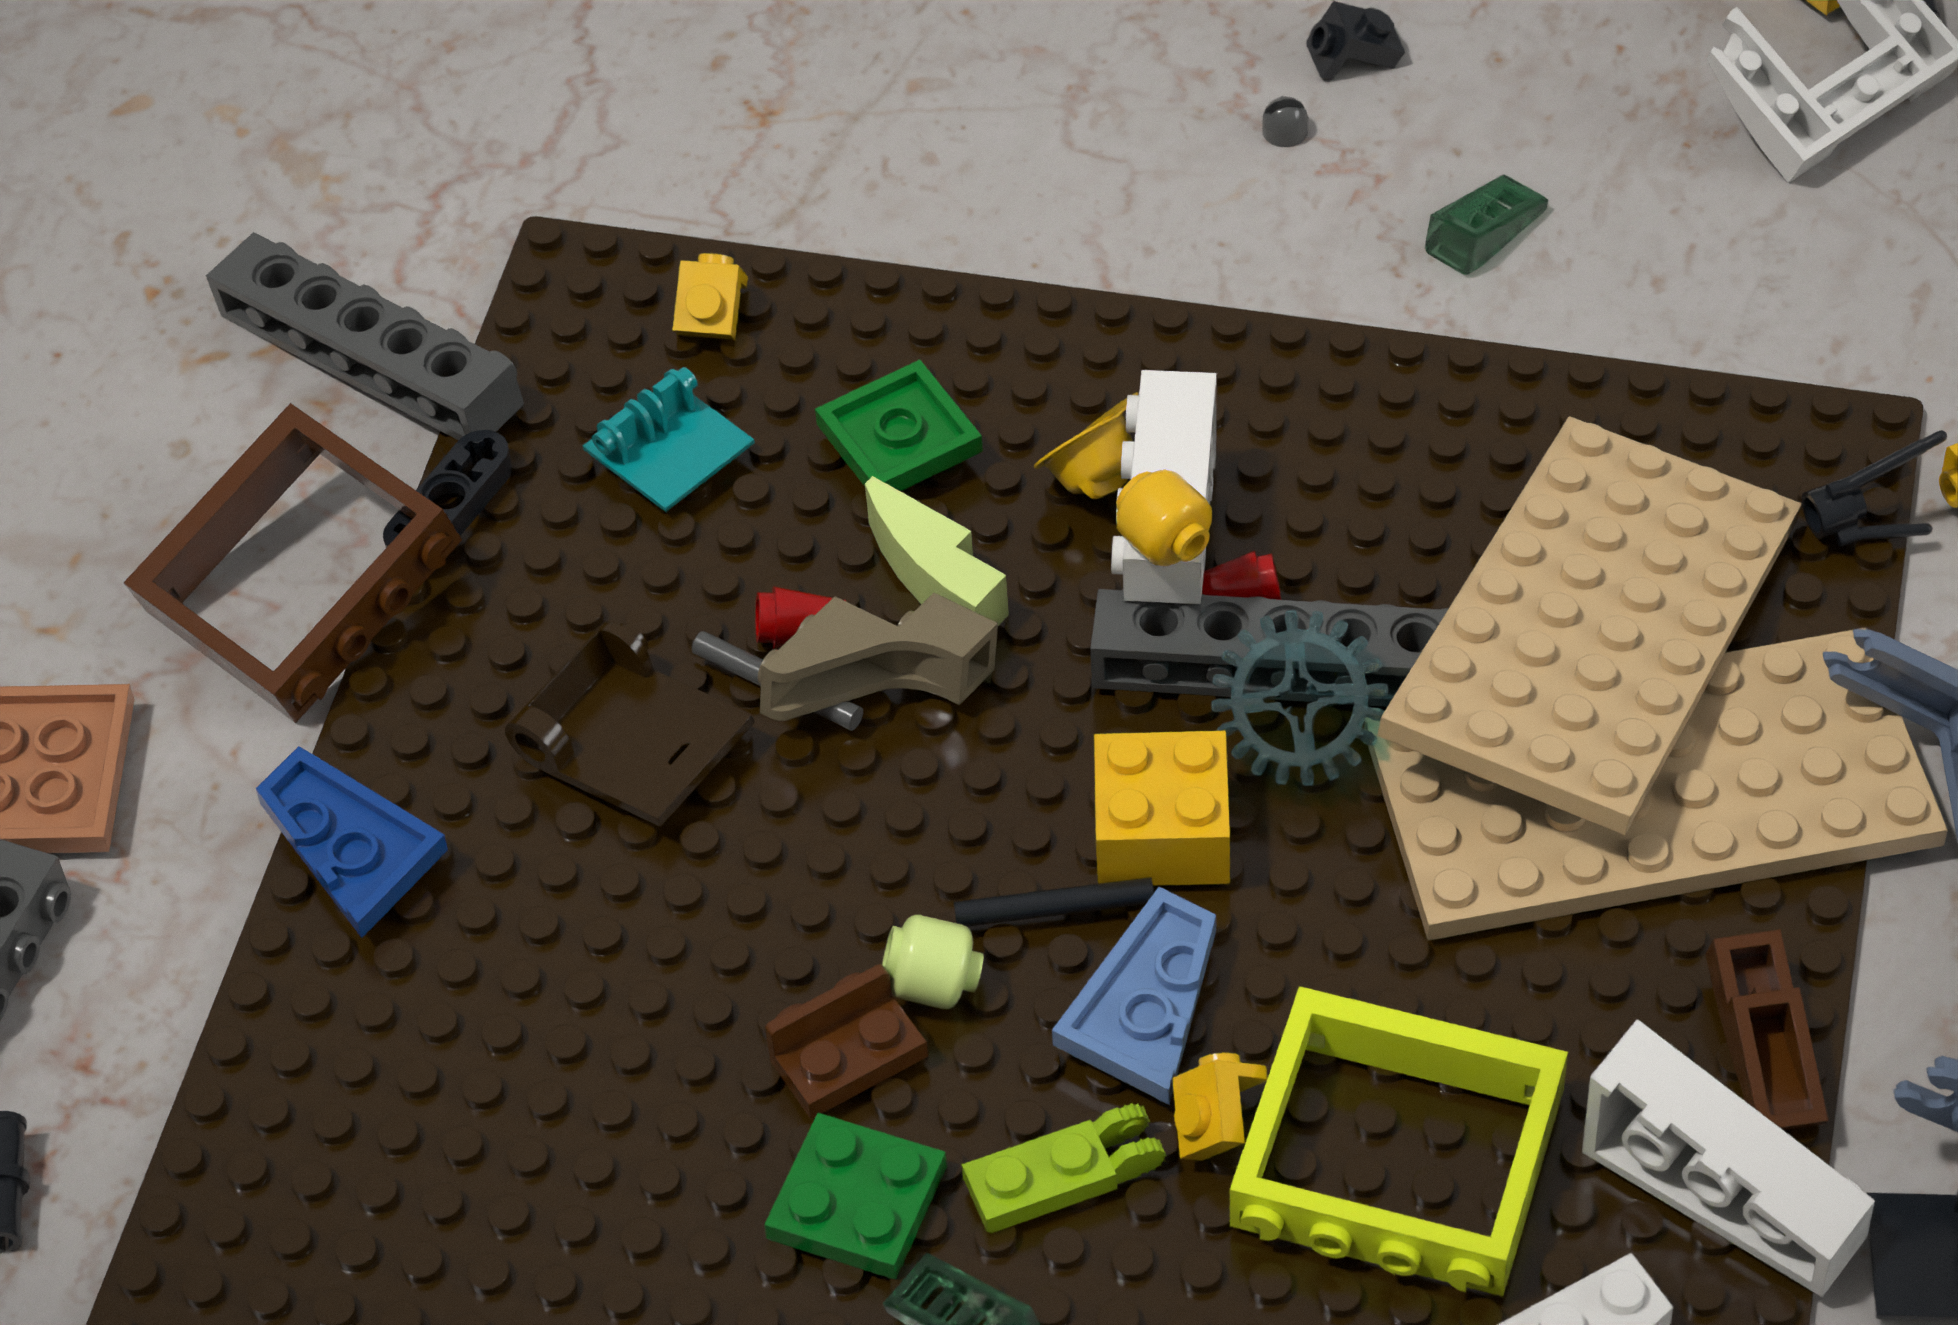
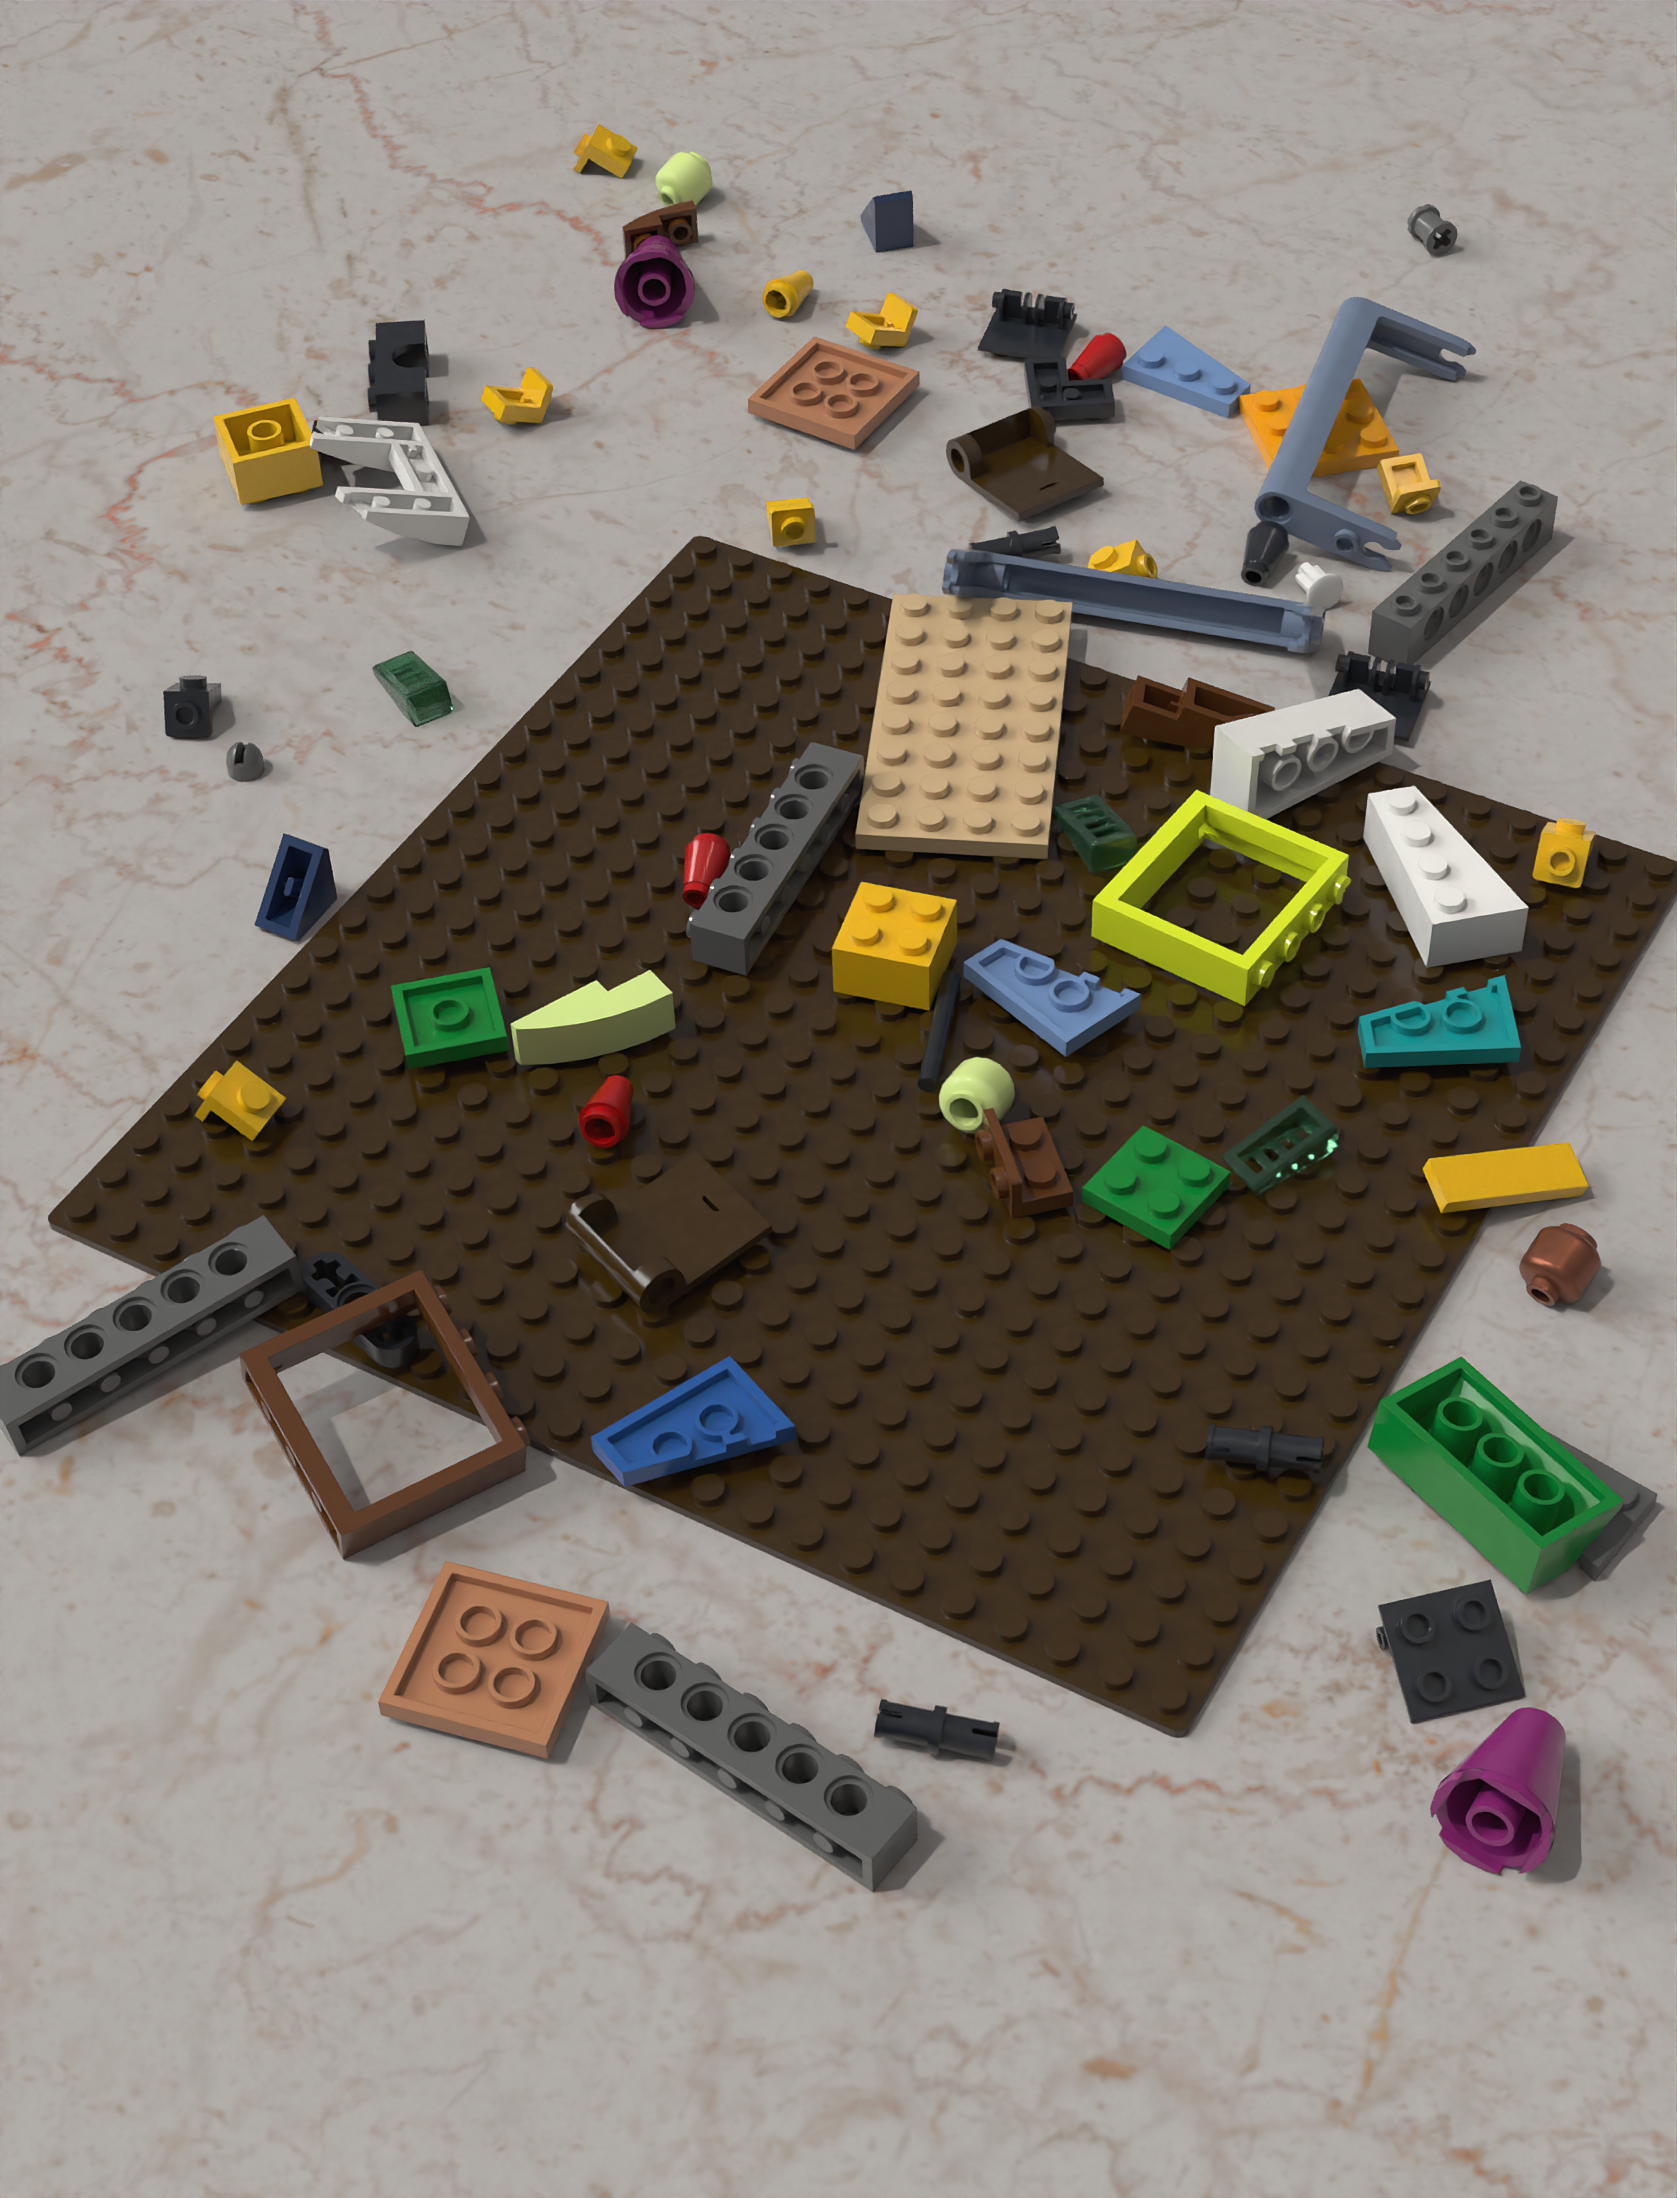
camera: 75 degrees left, 5 degrees down
teal hinge [583,367,755,512] -> none
dark grey bar [692,631,863,731] -> none
dark tan arch [758,593,998,721] -> none
lime hinge [962,1103,1166,1233] -> none
yellow piece [1034,392,1139,499] -> none
white wedge [1111,370,1216,604] -> none
yellow head [1116,469,1212,567] -> none
yellow bracket [1172,1053,1267,1161] -> none
clear light blue gear [1211,610,1388,786] -> none
tan plate [1377,416,1802,835] -> none
black plant [1801,430,1947,547] -> none
none -> dark blue slope [255,833,338,941]
none -> clear green slope [1053,794,1137,874]

